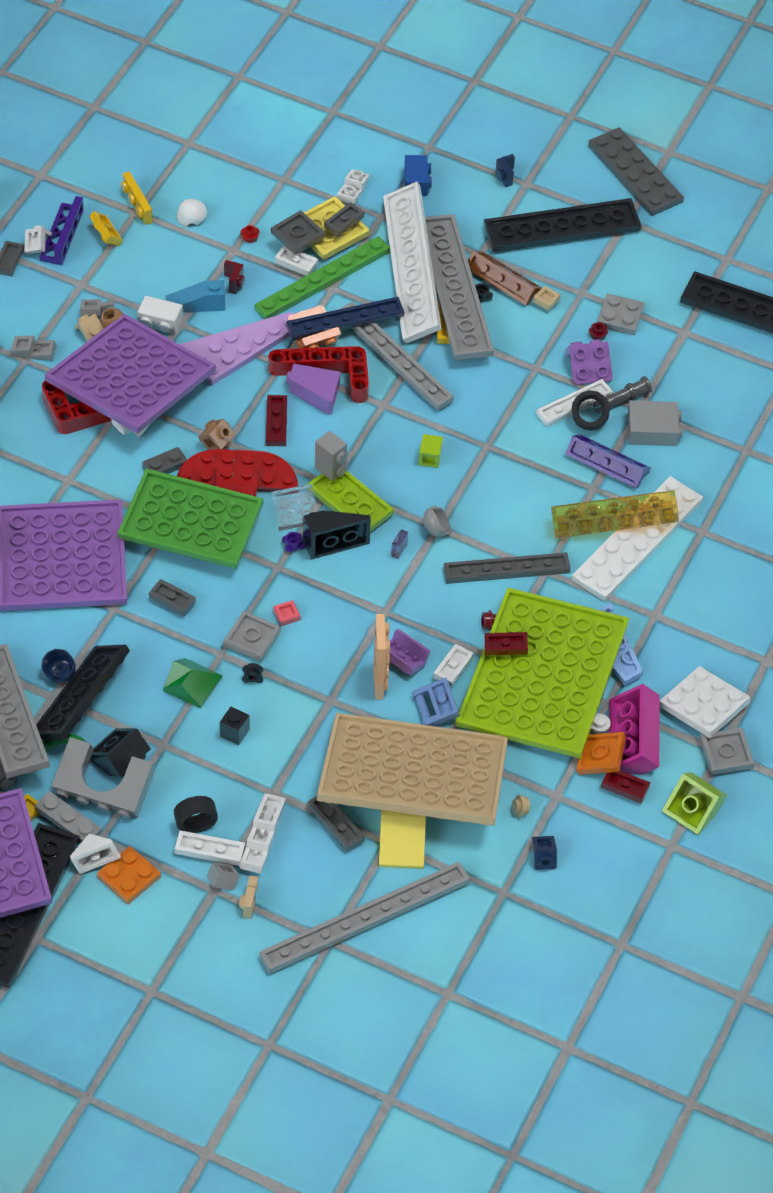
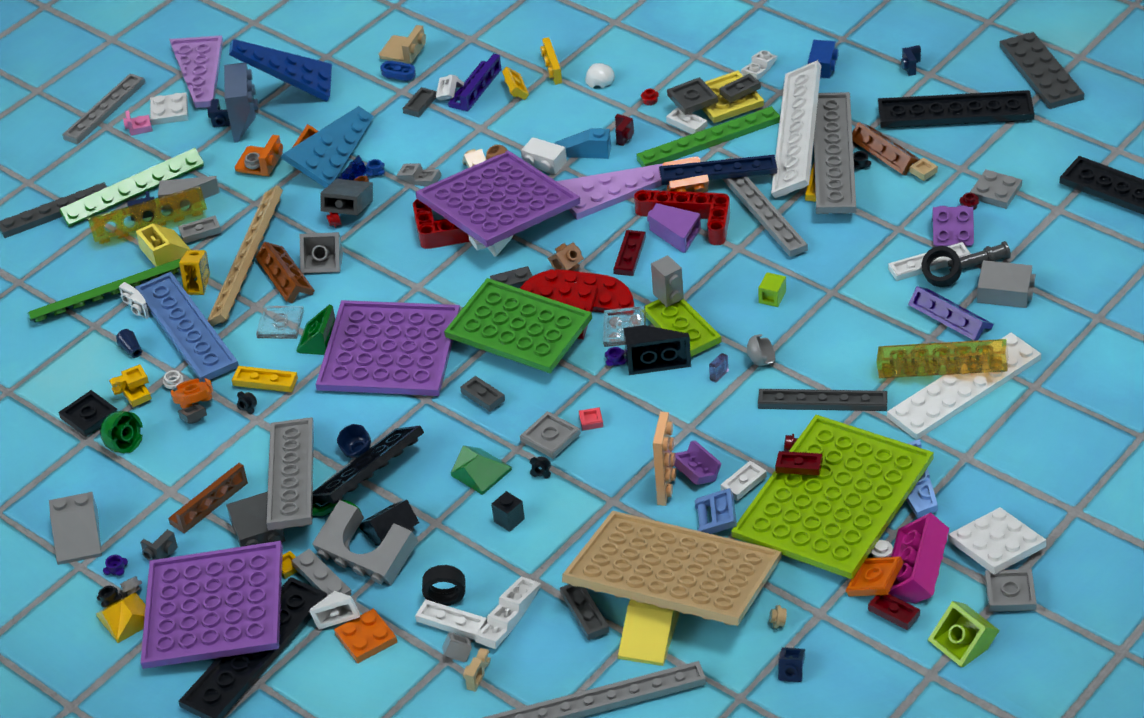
camera: 20 degrees right, 10 degrees down
light grey plate [80,299,115,316] -> none

